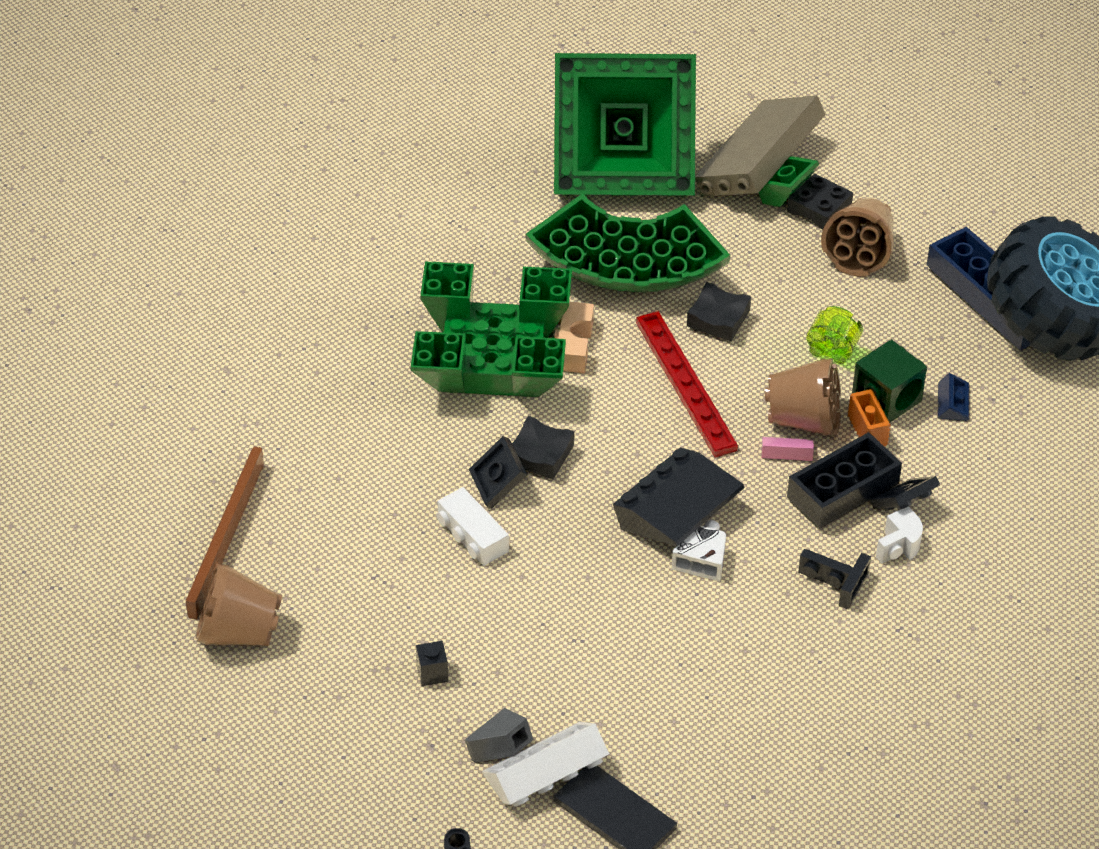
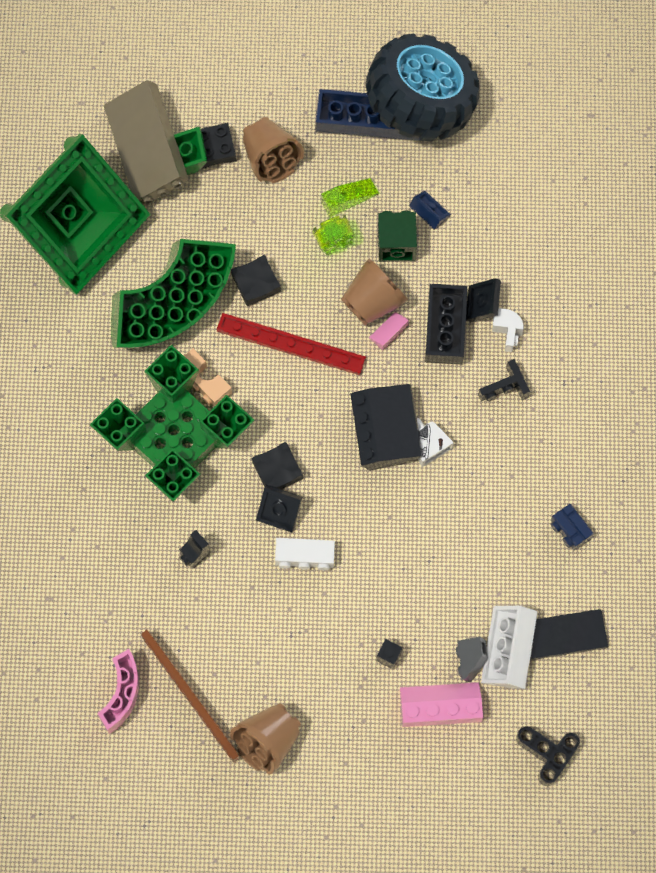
camera: 50 degrees left, 25 degrees up
orange brick [847,389,891,446] -> none
none -> bright pink brick [98,649,139,734]
none -> black arch [179,530,210,569]
none -> clear neon green slope [321,178,379,218]
none -> bright pink slope [400,682,483,727]
none -> dark blue brick [550,503,594,551]

